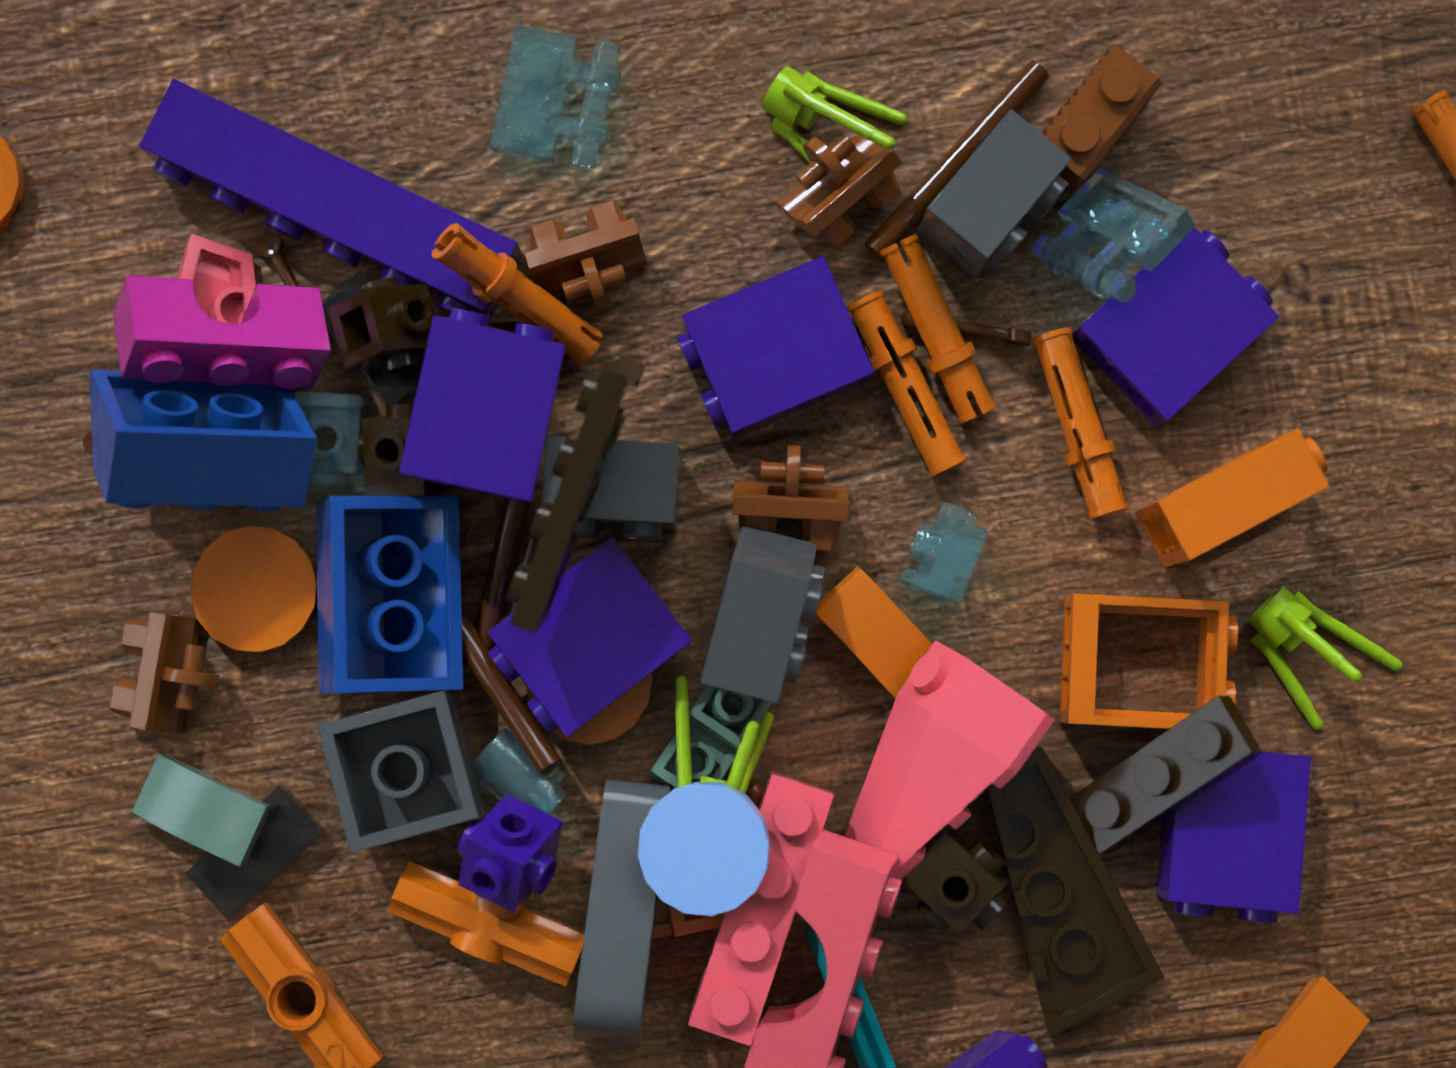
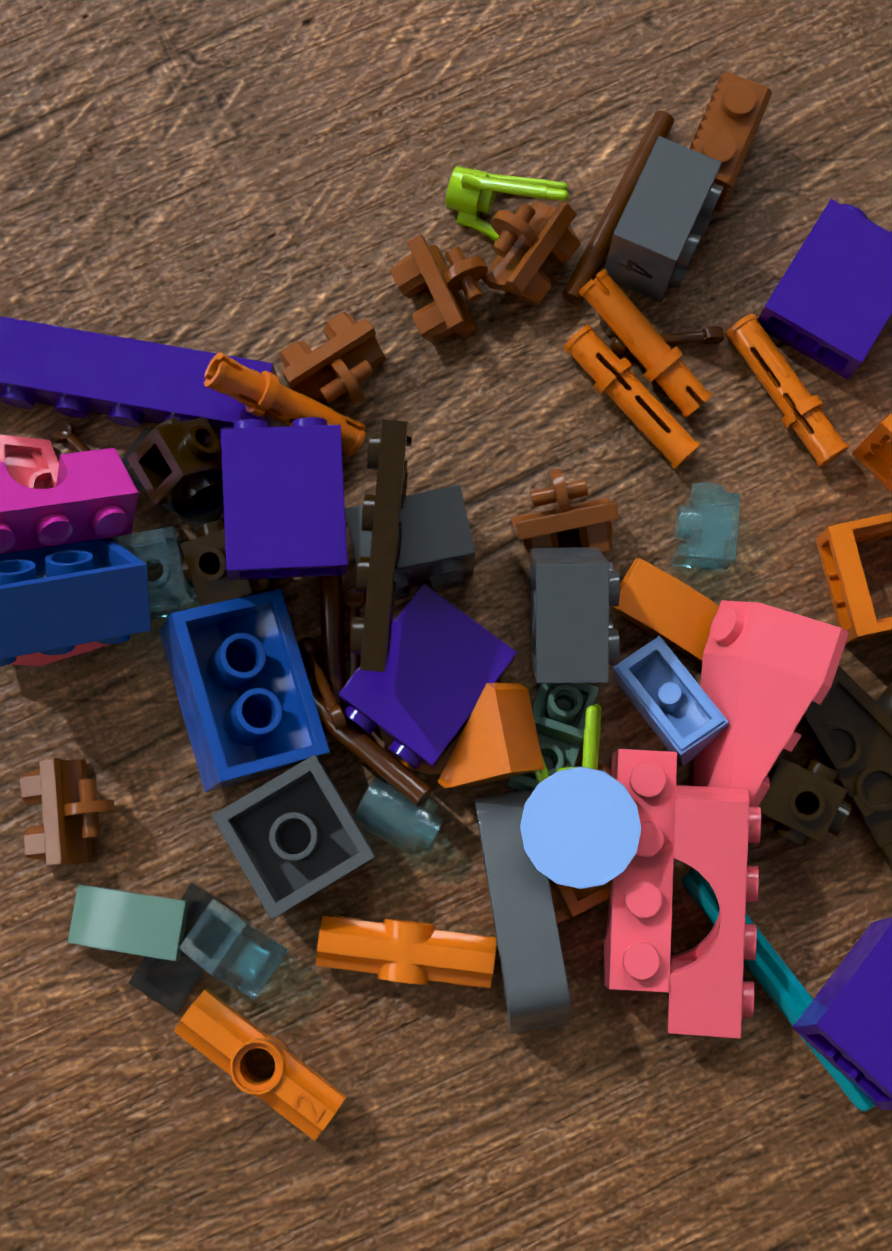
camera: 15 degrees left, 5 degrees down
orange tile [190,526,317,653] -> none
dark purple brick [458,794,563,913] -> none
clear light blue plate [490,25,621,169] -> none
dark purple brick [676,255,874,439] -> none
clear light blue plate [1033,168,1195,303] -> none
none -> clear light blue brick [179,898,288,1000]
none -> reddish brown hinge [297,637,347,730]
none -> dark orange hips [390,234,488,342]
none -> orange slope [438,683,544,789]
none -> medium blue slope [613,636,729,767]

